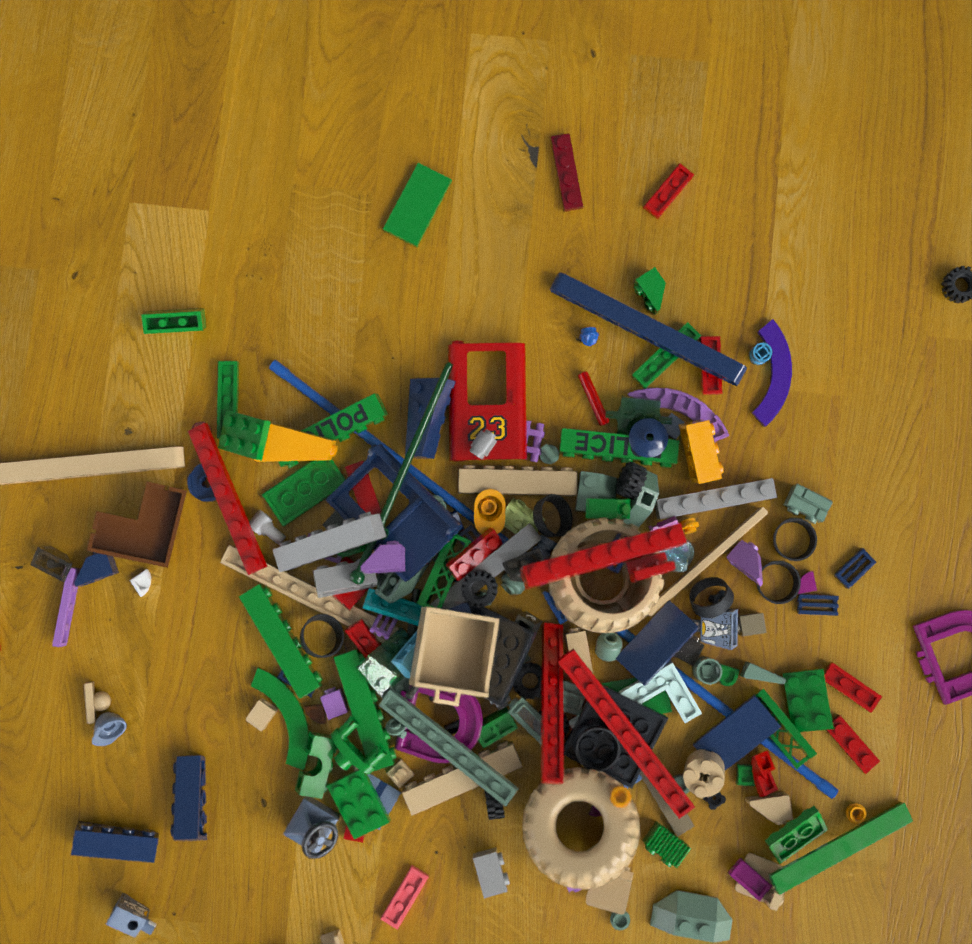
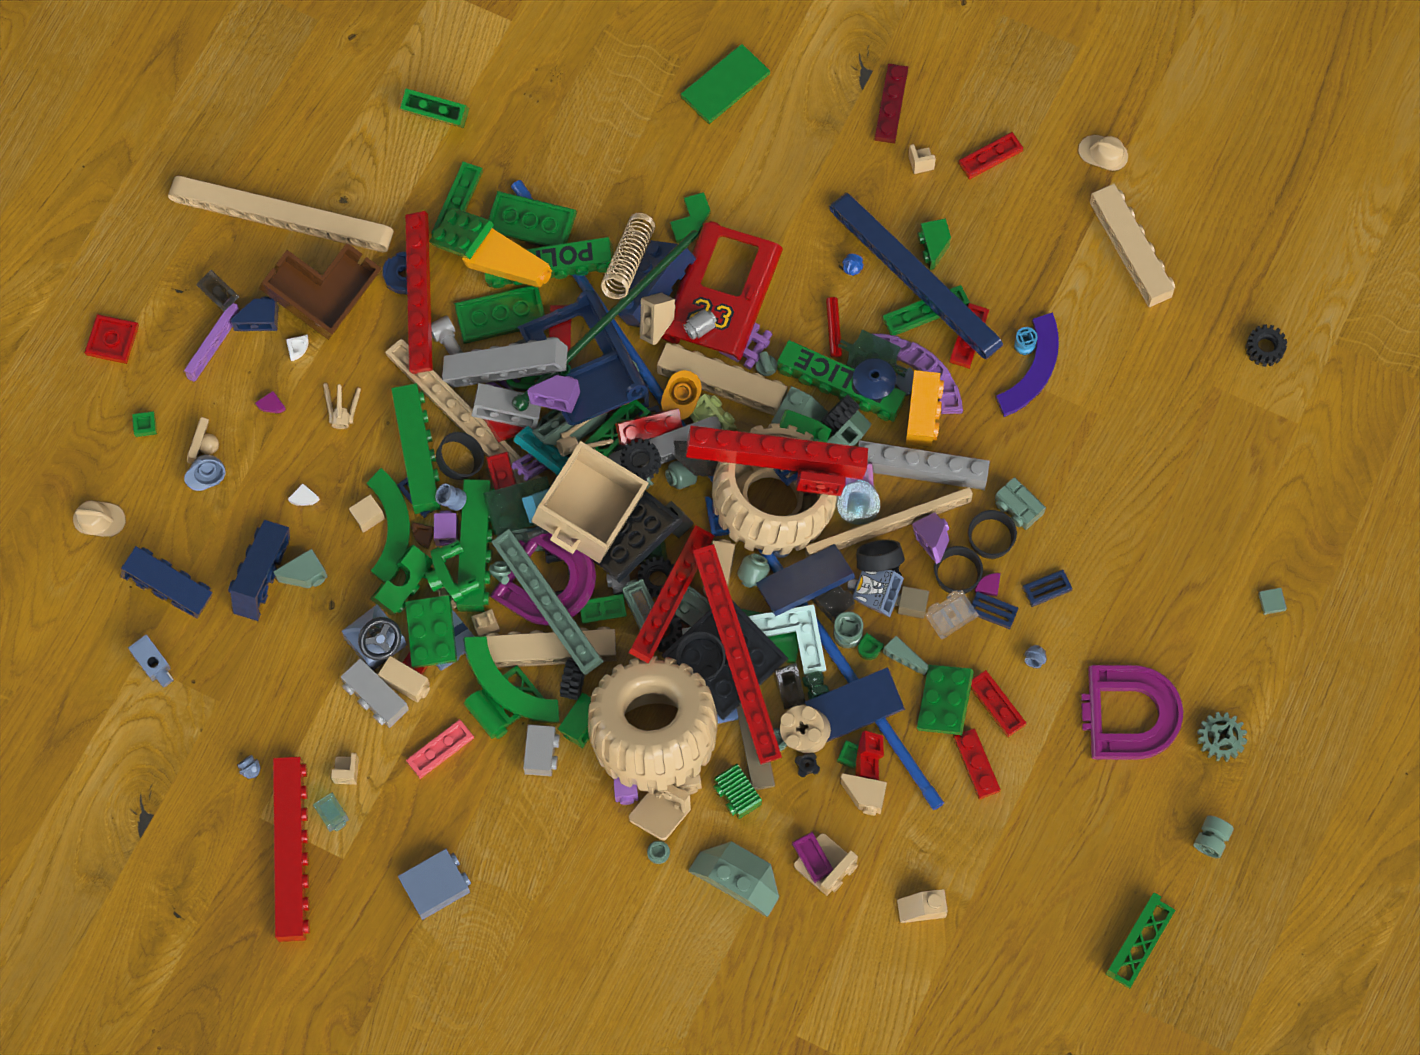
camera: 20 degrees right, 15 degrees down
black tyre [533,494,573,537] -> none
light orange plate [610,786,631,808] -> none
light orange plate [680,518,699,534] -> none
green fence [755,689,817,769] -> none
green plate [765,806,828,864] -> none
green tile [769,802,913,895] -> none
light orange plate [846,803,866,824] -> none
none -> tan piece [73,500,126,537]
none -> green plate [132,411,157,437]
none -> magenta tile [255,391,286,413]
none -> sand green slope [273,549,328,588]
none -> white tile [288,484,320,506]
none -> tan plant [323,383,361,429]
none -> light grey brick [341,659,409,728]
none -> tan brick [378,656,430,703]
none -> sand blue wheel [436,484,467,511]
none -> green tile [463,636,560,723]
none -> green piece [464,665,545,739]
none -> green tile [488,191,577,247]
none -> tan plant [556,419,613,456]
none -> green hinge [558,693,591,749]
none -> tan piece [601,213,655,299]
none -> tan slope [640,293,675,345]
none -> green tile [670,192,711,243]
none -> clear smoke slope [774,663,806,709]
none -> clear green wheel [802,671,830,700]
none -> tan slope [897,889,948,923]
none -> tan panel [908,144,936,174]
none -> clear brick [925,590,979,639]
none -> sand blue plate [1024,645,1047,668]
none -> tan piece [1078,135,1128,171]
none -> tan brick [1090,184,1175,307]

